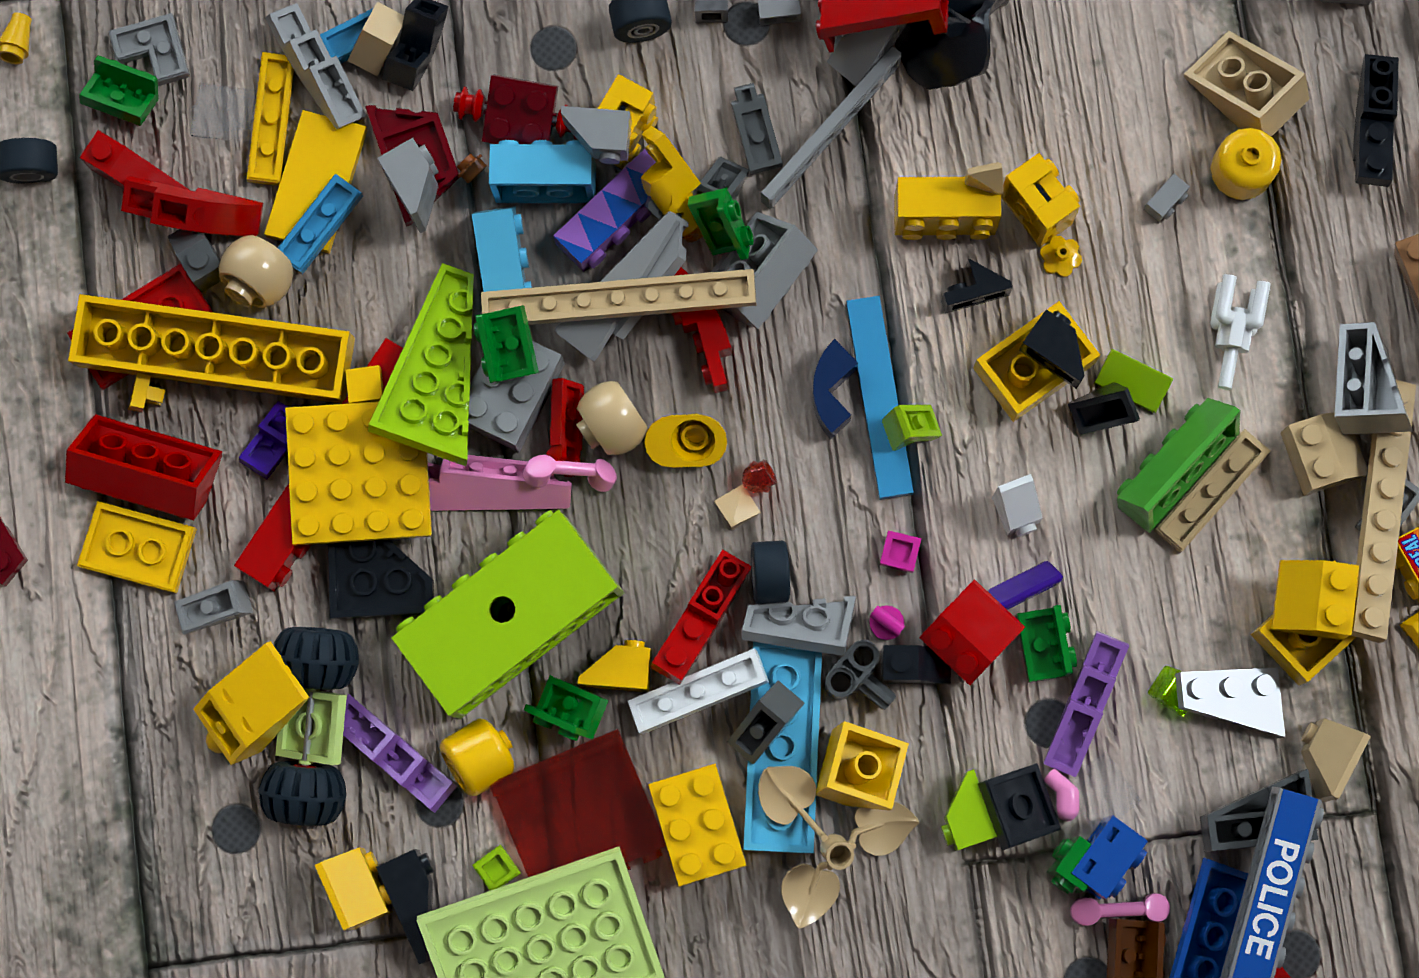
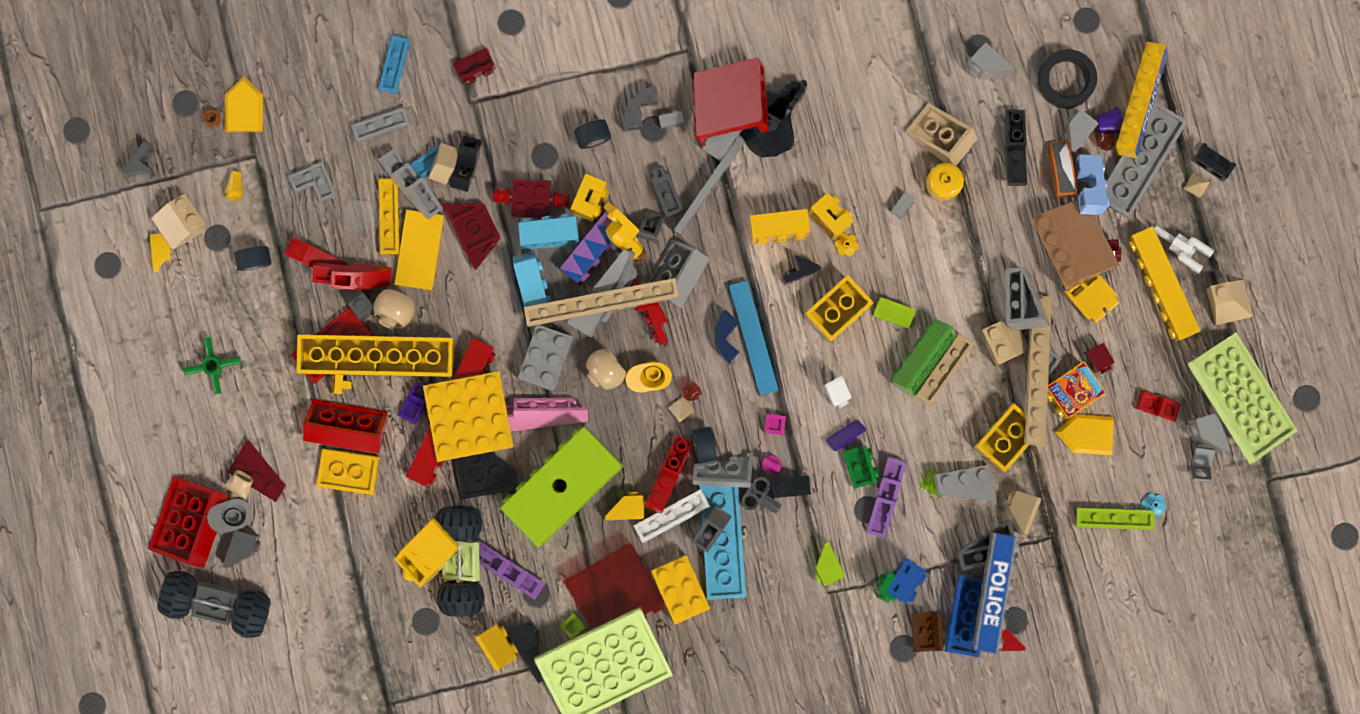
camera: 10 degrees left, 5 degrees up
green bracket [79,55,159,126] -> none
light grey slope [174,580,253,634] -> none
dark azure tile [278,174,363,275] -> none
yellow tile [345,365,384,404] -> none
lime wing [368,263,474,466] -> none
light grey slope [377,138,439,233] -> none
yellow head [439,718,514,796] -> none
dark orange plate [457,153,487,184] -> none
green bracket [474,305,539,383] -> none
bright pink bar [523,455,617,492] -> none
green bracket [523,675,609,741] -> none
red hinge [546,378,584,478] -> none
light grey slope [561,106,632,165] -> none
green bracket [688,188,754,260] -> none
tan plant [758,766,919,929] -> none
yellow slope [816,721,909,811] -> none
lime slope [882,405,942,451] -> none
red slope [919,579,1025,685] -> none
tan slope [964,162,1003,195] -> none
black tile [978,763,1062,851] -> none
black slope [1019,309,1085,389] -> none
bright pink arm [1044,769,1080,822] -> none
black slope [1068,382,1140,435] -> none
bright pink bar [1070,893,1170,926] -> none
white plant [1210,274,1271,390] -> none
yellow slope [1271,560,1359,640] -> none

